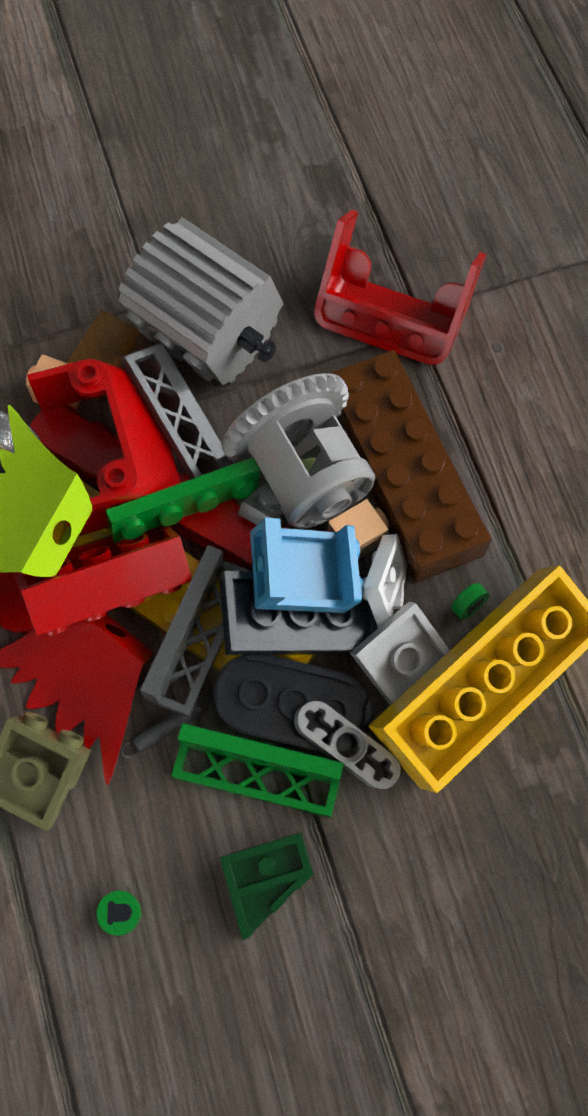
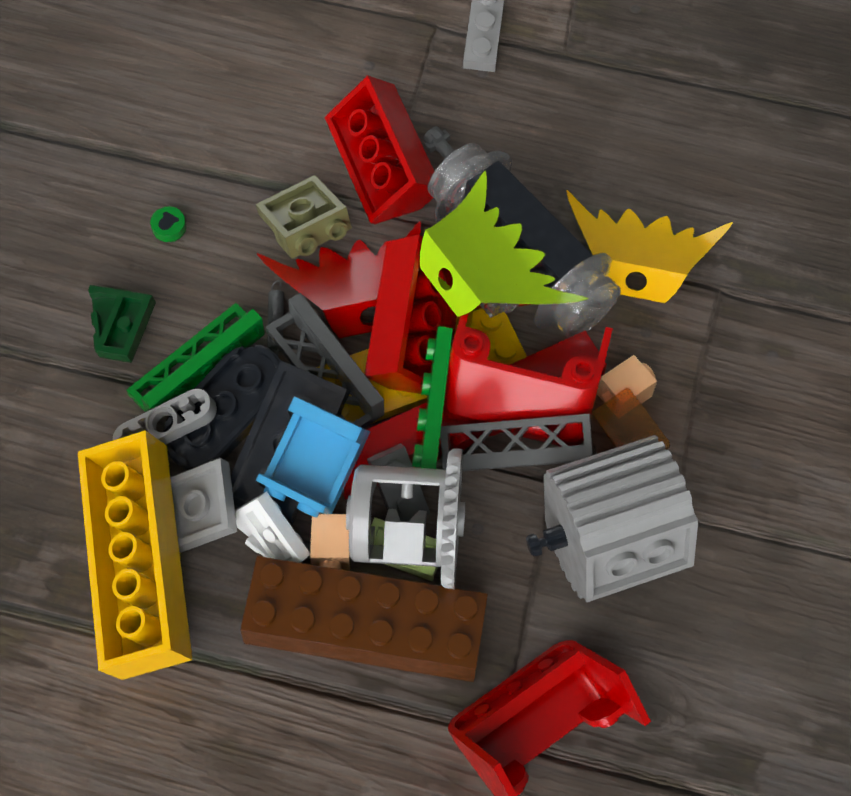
camera: 120 degrees right, 5 degrees down
green tile [451,583,490,620] -> none

